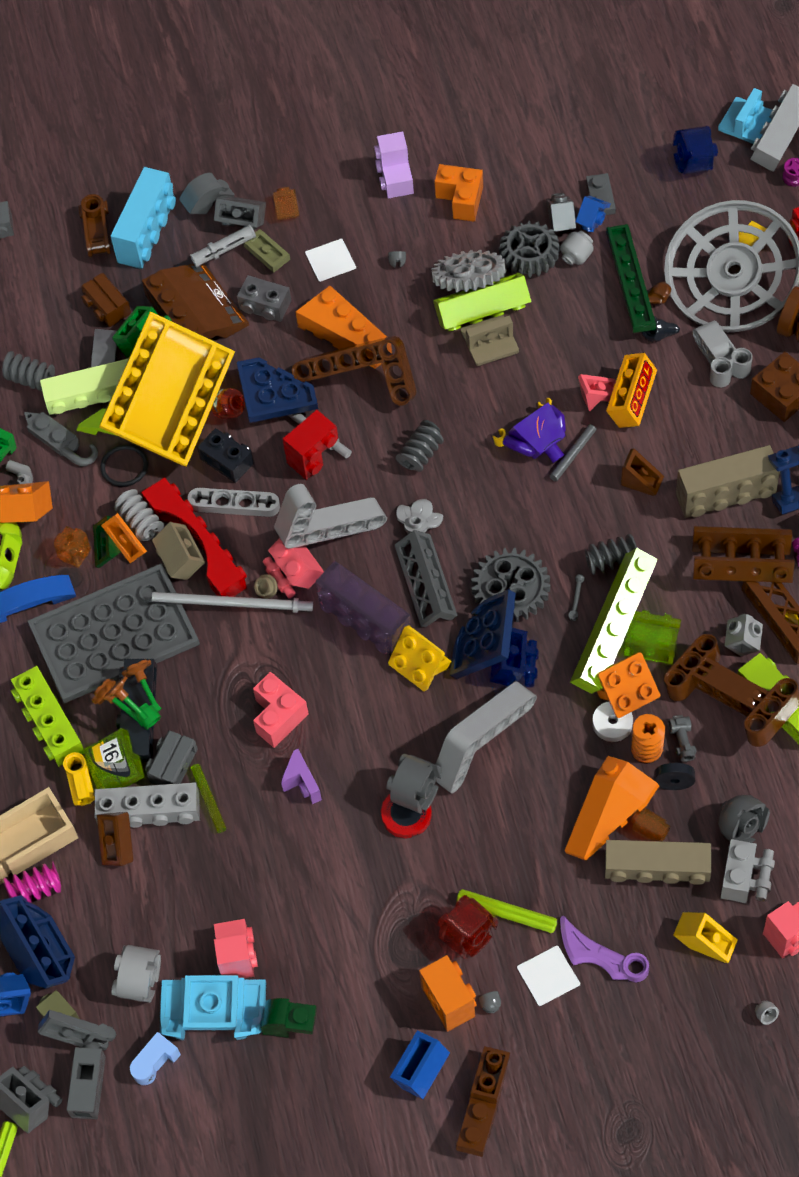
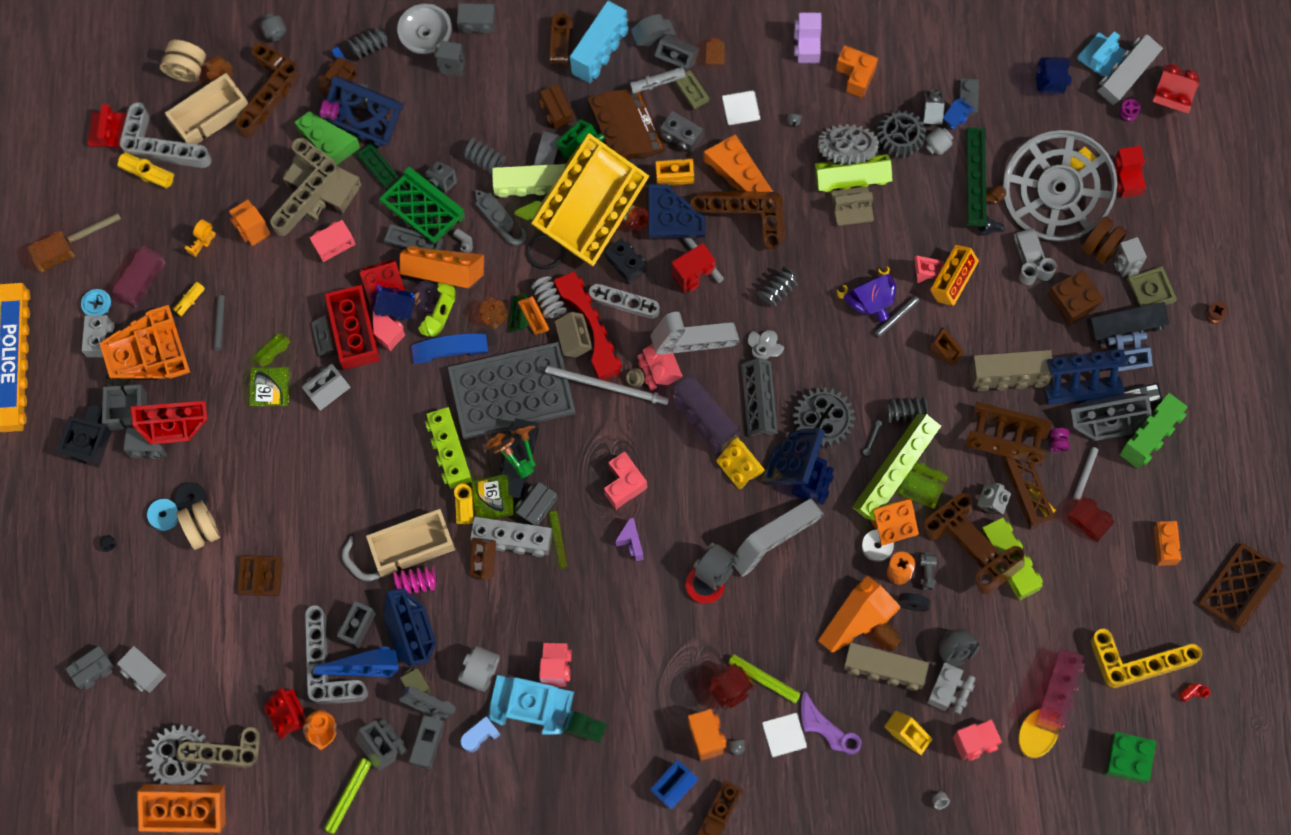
camera: 10 degrees right, 10 degrees up
none -> light orange brick [656,159,694,186]

